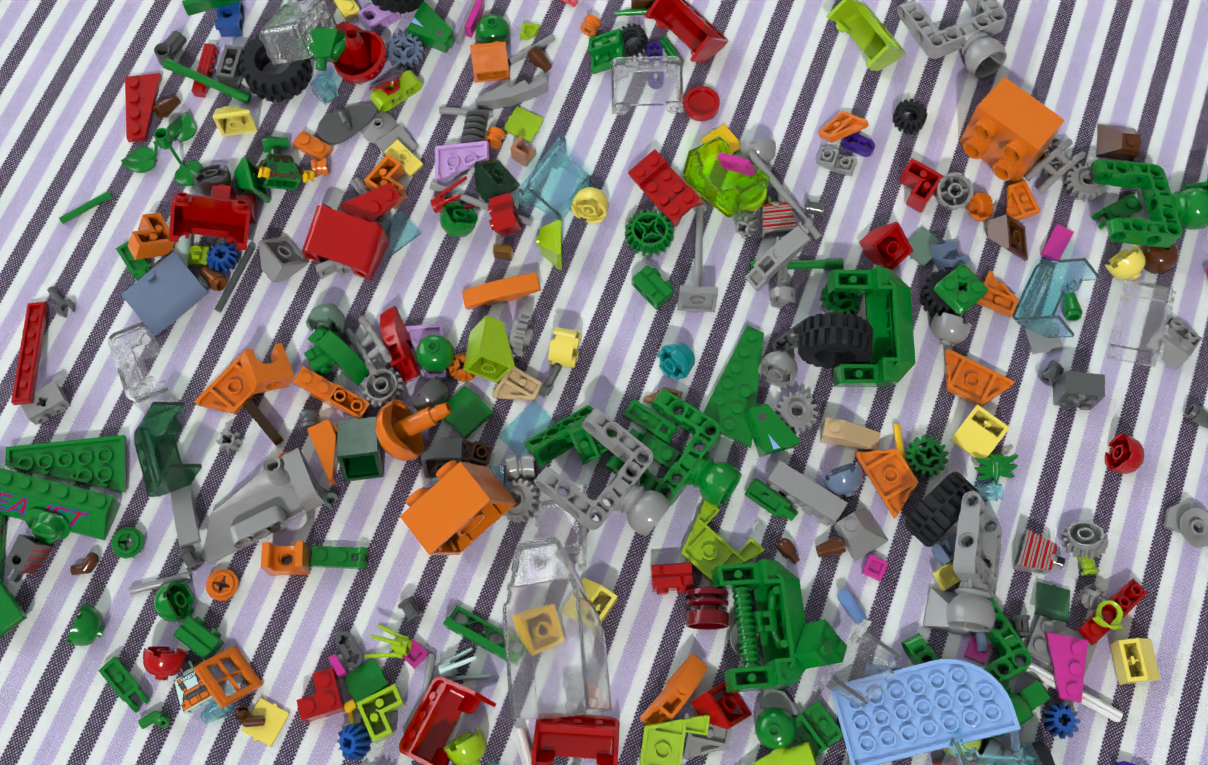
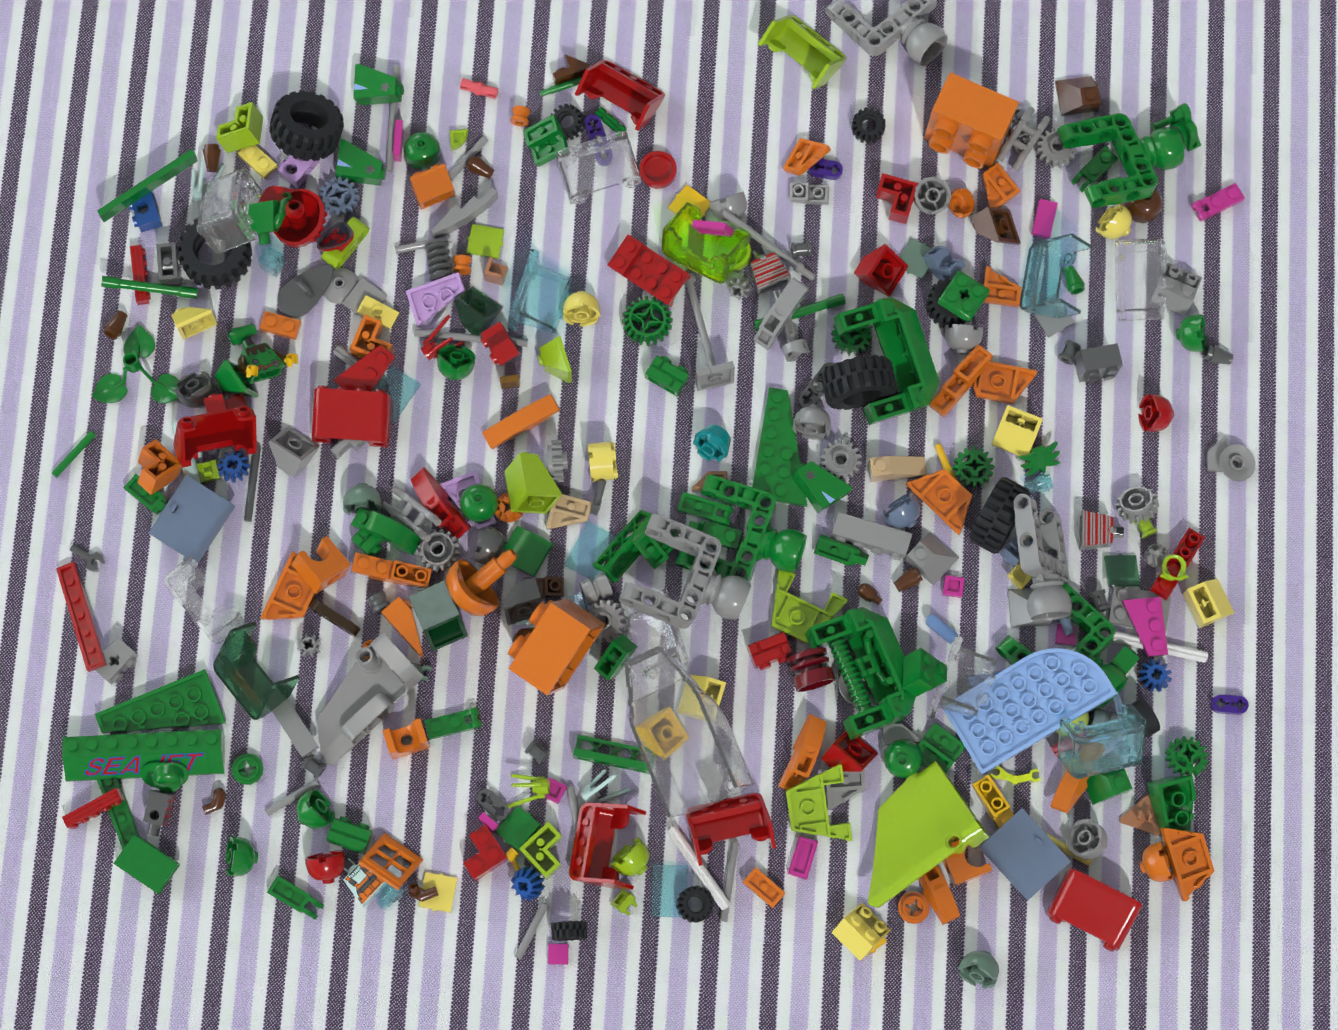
camera: 20 degrees left, 5 degrees up
red wing [125,73,162,142] -> none
green arm [138,711,170,729] -> none
dark grey piece [154,30,187,66] -> none
dark orange cone [200,267,227,291] -> none
orange gear [206,569,239,601] -> none
orange wheel [311,158,329,178] -> none
none -> green brick [594,634,638,681]
none -> orange slope [929,344,993,418]
none -> green cylinder [1176,314,1206,352]

